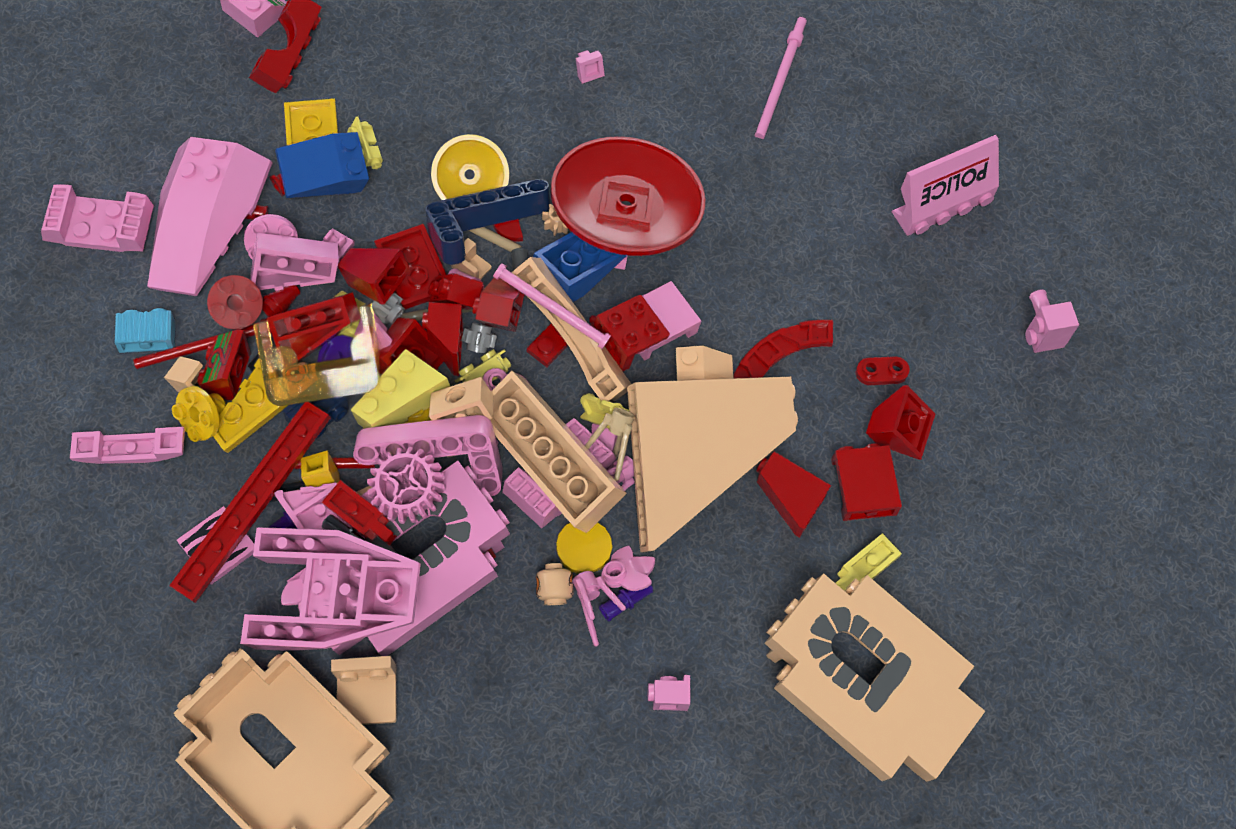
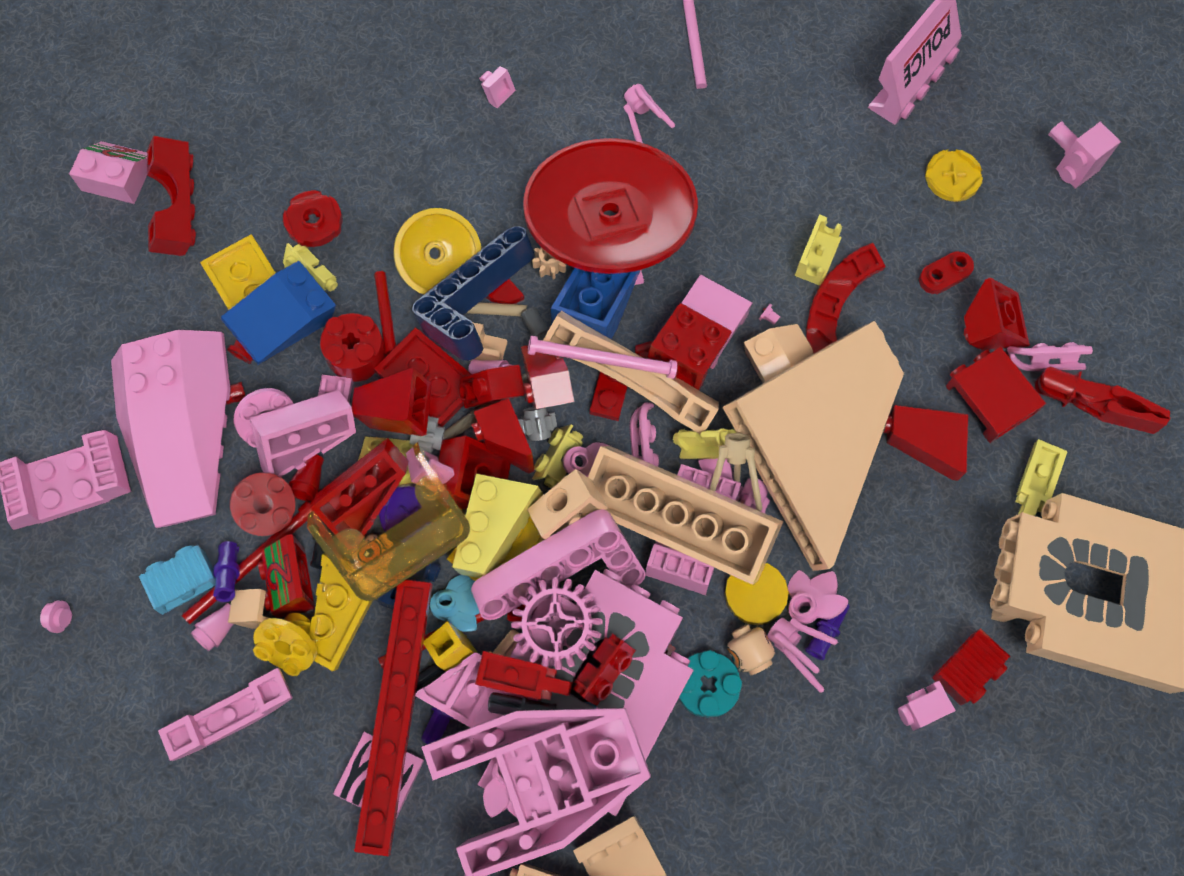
camera: 20 degrees left, 5 degrees up
none -> bright pink plate [40,600,72,633]
none -> bright pink cone [191,603,233,651]
none -> dark purple pin [213,541,240,602]
none -> red plate [283,190,343,247]
none -> red brick [320,313,386,382]
none -> red bar [374,271,396,355]
none -> medium azure plate [430,575,480,632]
none -> red hinge [573,633,636,706]
none -> bright pink plant [623,84,675,143]
none -> bright pink piece [630,402,659,467]
none -> teal plate [679,651,742,718]
none -> bright pink piece [759,304,780,324]
none -> light yellow hinge [795,214,842,285]
none -> yellow tile [925,149,983,202]
none -> red brick [931,628,1010,705]
none -> bright pink piece [1007,342,1093,371]
none -> red arm [1035,366,1170,434]

